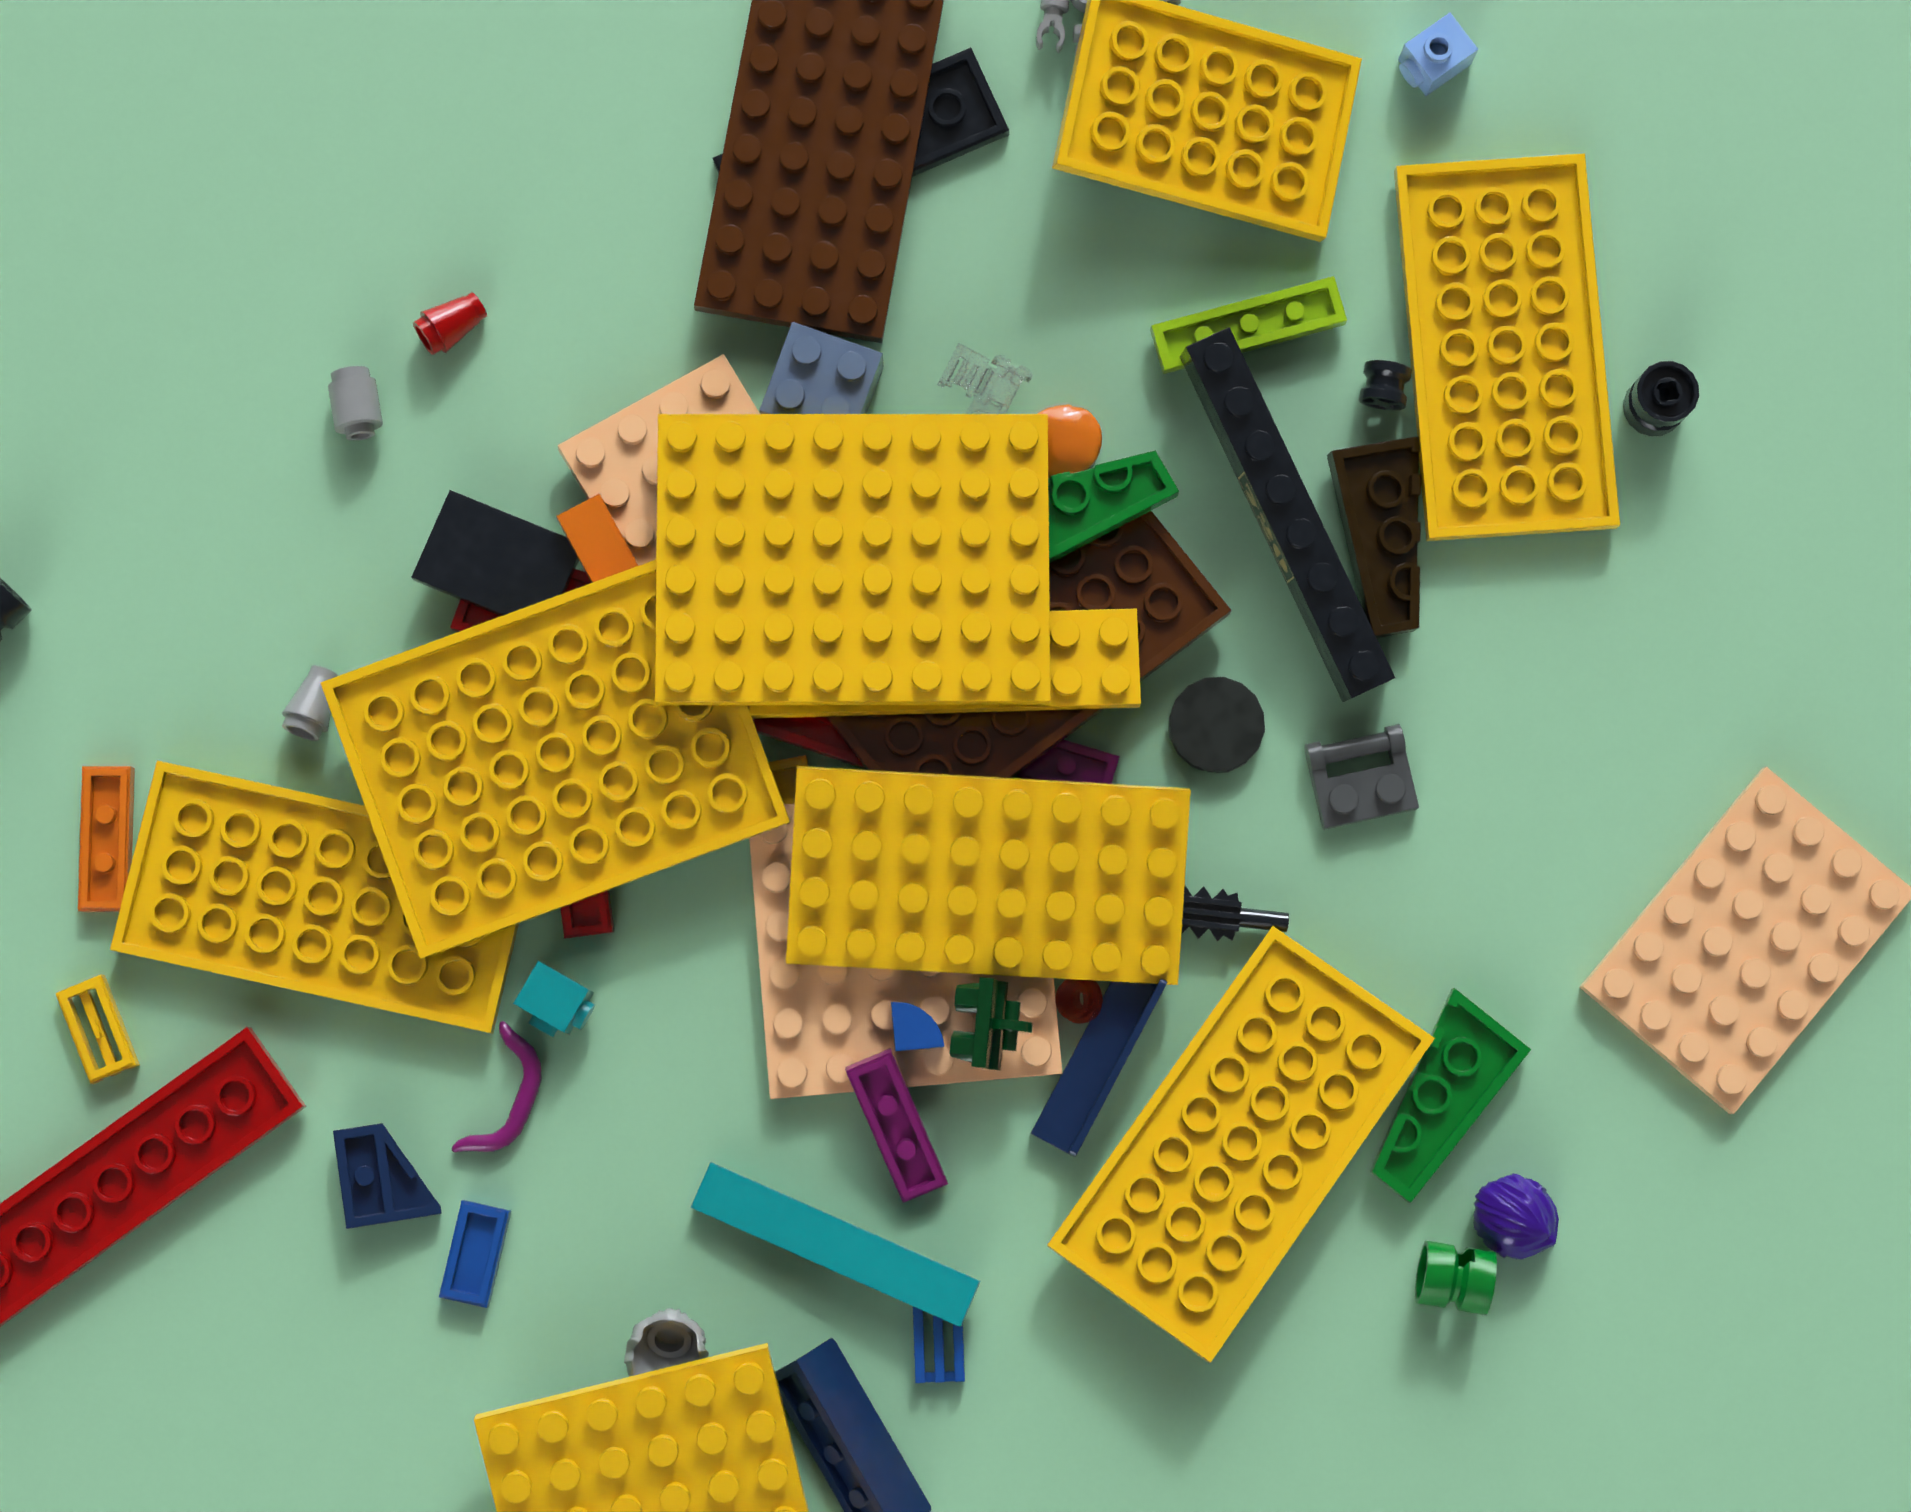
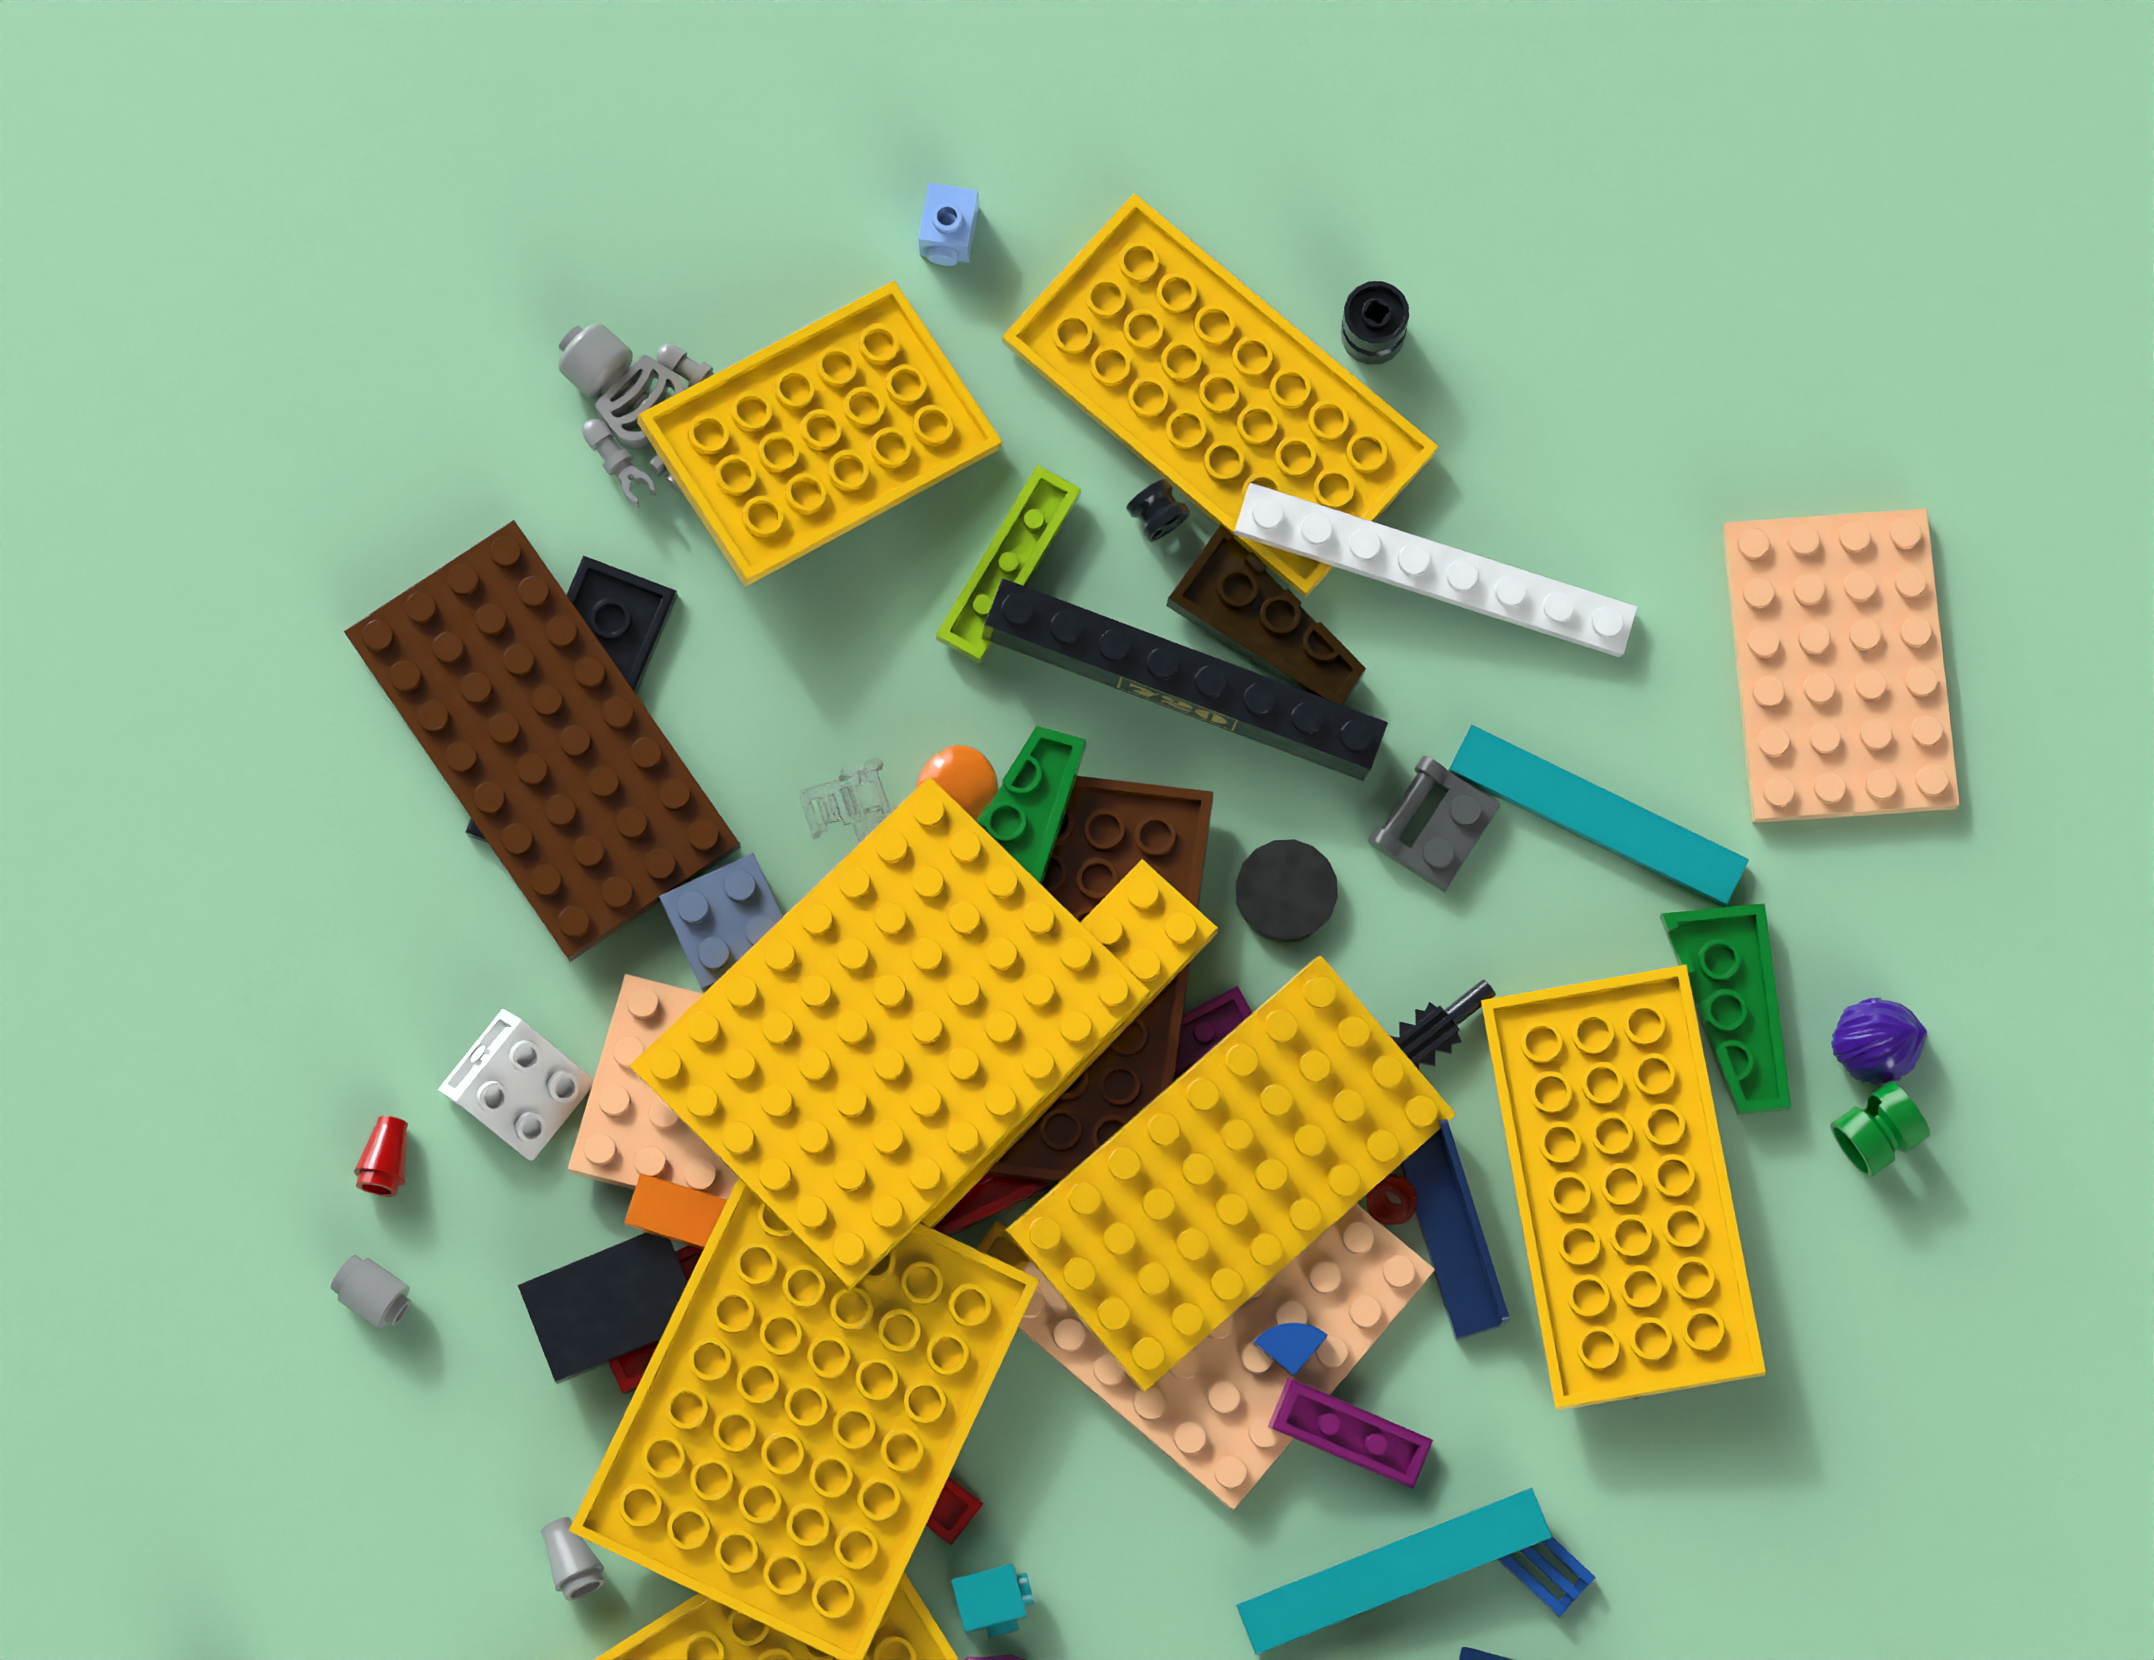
camera: 40 degrees left, 5 degrees down
dark green hips [950,977,1033,1070] -> none
none -> white bracket [438,1009,594,1161]
none -> white plate [1234,483,1638,658]
none -> teal tile [1448,724,1749,907]

